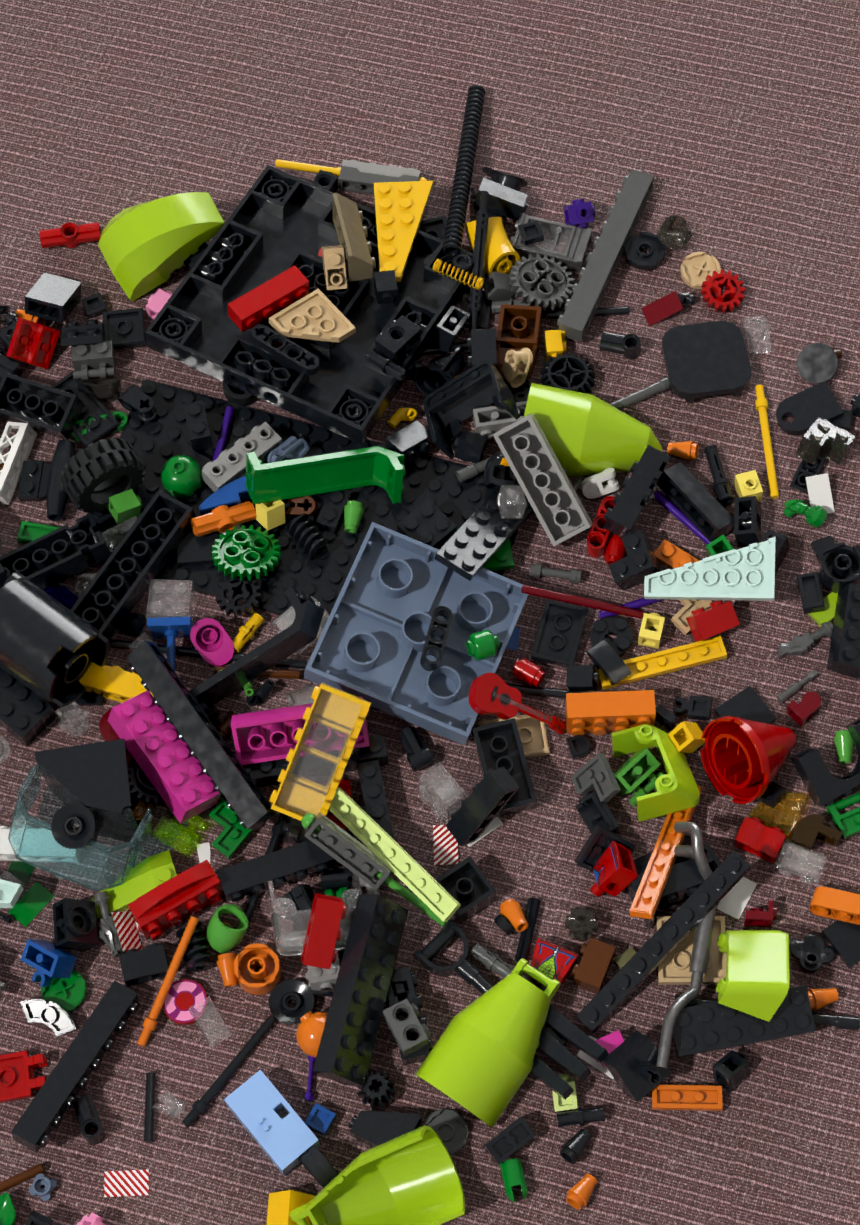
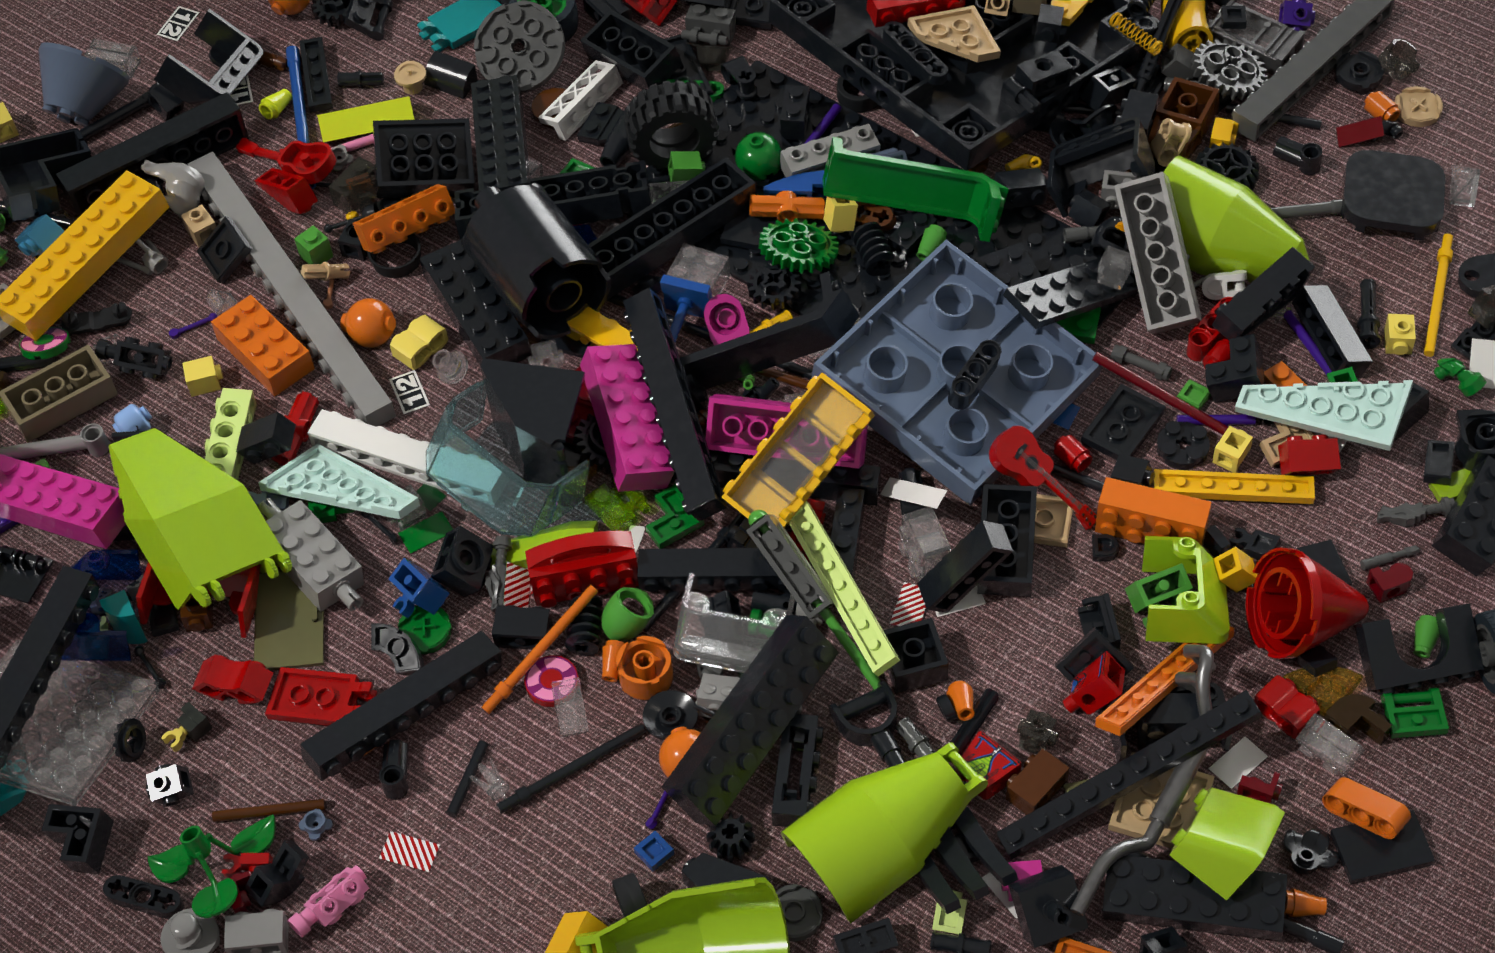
camera: 20 degrees right, 10 degrees down
black dish [51,803,96,849] -> none
light blue brick [224,1070,320,1176] -> none
red brick [301,893,347,970] -> none
dark grey brick [382,999,431,1057] -> none
green head [466,630,500,661] -> none
dark grey plate [571,753,621,803] -> none
black slope [586,640,631,686] -> none
orange cone [667,441,699,461] -> none
red gear [701,269,745,313] -> none
black brick [734,496,761,547] -> none
none -> white sticker [880,477,947,509]
none -> bright green tile [1176,379,1211,410]
none -> orange brick [1364,91,1401,121]

